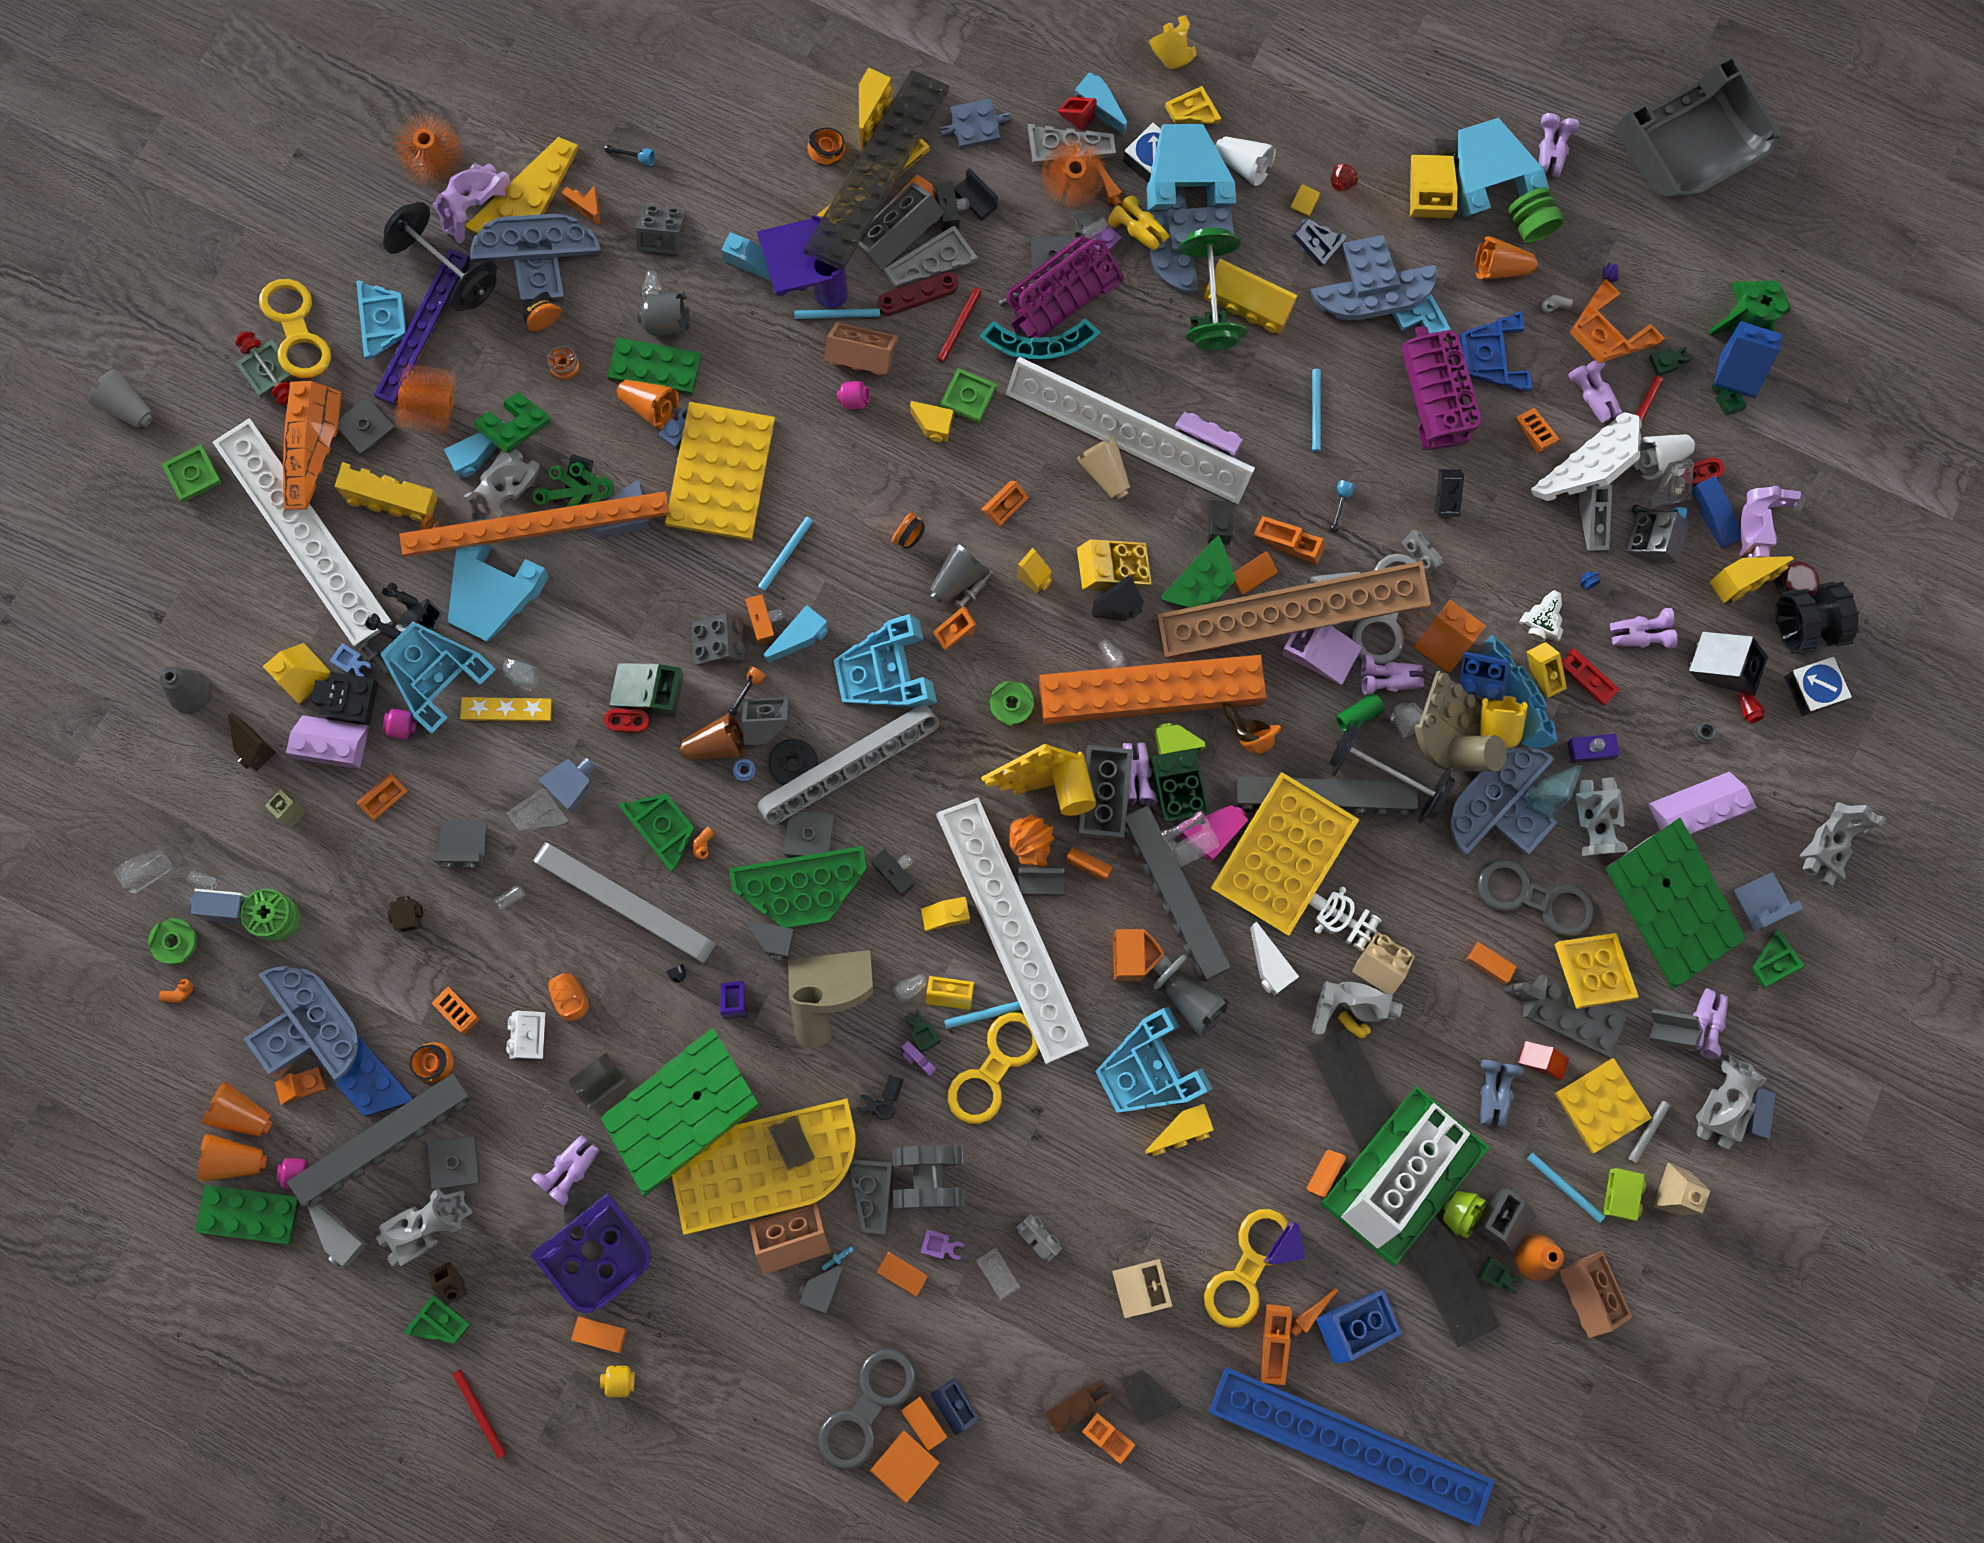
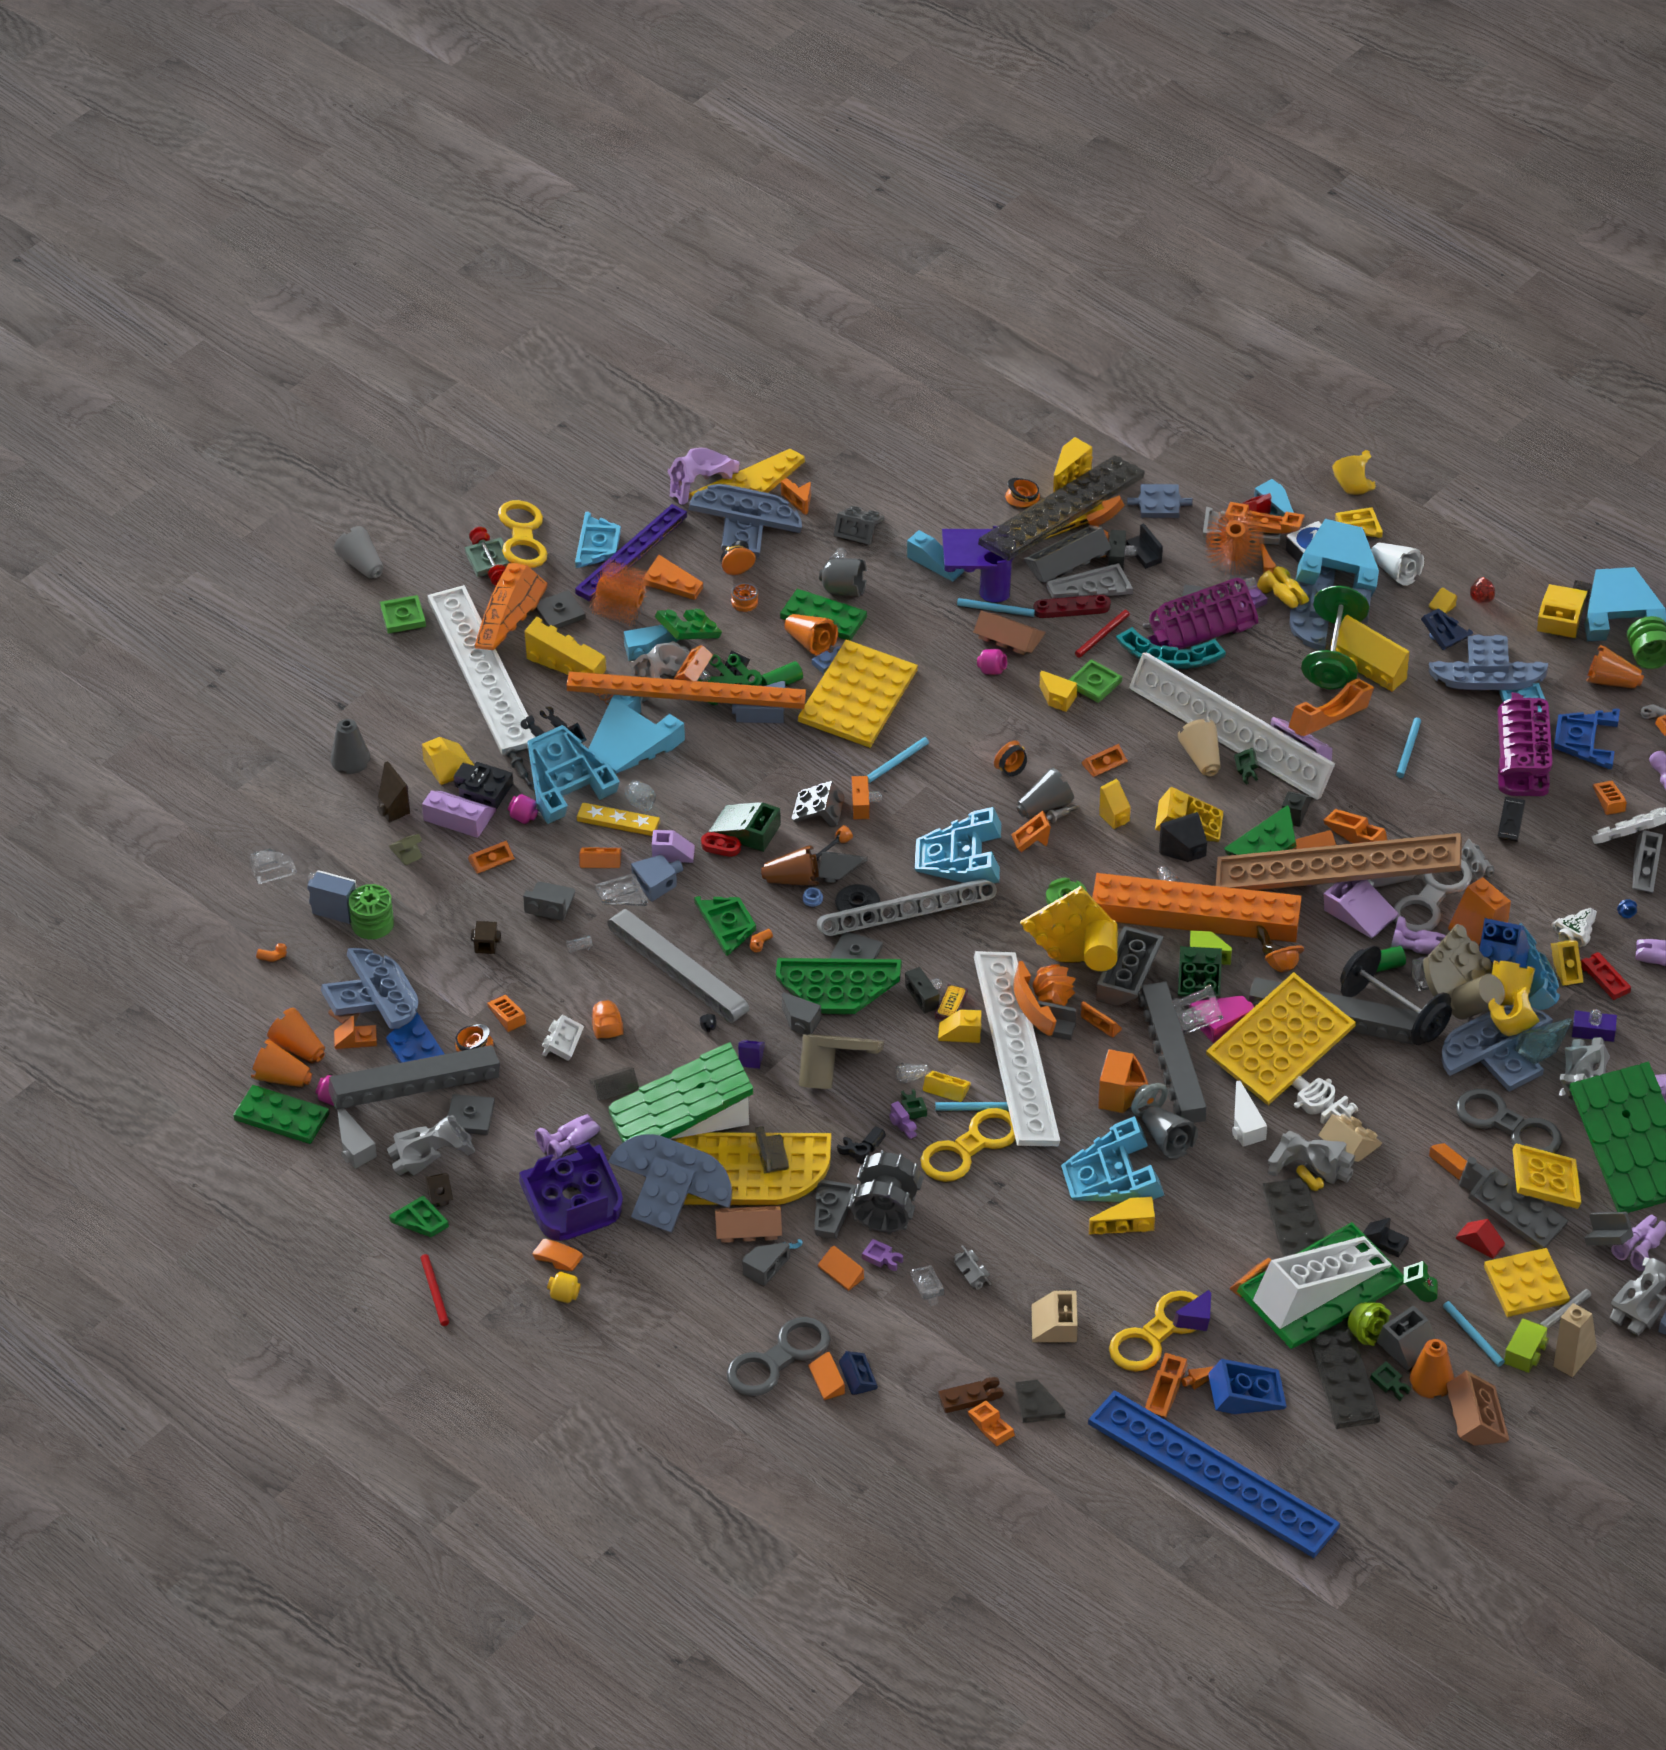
camera: 20 degrees right, 30 degrees down
bright green plate [148,918,198,965] -> none
medium blue plate [330,643,373,677] -> none
black axle [383,202,497,311] -> none
orange piece [392,110,466,189] -> none
hinge [604,145,655,167] -> none
medium azure slope [763,605,828,663] -> none
orange slope [870,1431,940,1504] -> none
lavender piece [1122,743,1158,806] -> none
hinge [1330,481,1355,533] -> none
sand blue piece [1480,1059,1524,1129] -> none
none -> orange slope [579,847,622,868]
none -> sand blue plate [608,1134,732,1233]
none -> orange wing [642,555,703,600]
none -> lavender slope [652,830,695,863]
none -> orange piece [674,645,713,682]
none -> green pin [761,661,803,686]
none -> tile [935,984,968,1020]
none -> orange slope [1013,961,1057,1036]
none -> orange slope [1086,495,1125,526]
none -> orange slope [1225,502,1304,534]
none -> dark green plate [1234,748,1259,785]
none -> orange arch [1288,678,1374,736]
none -> black slope [1363,1218,1409,1258]
none -> green leg [1404,1261,1438,1302]
none -> yellow piece [1488,987,1540,1037]

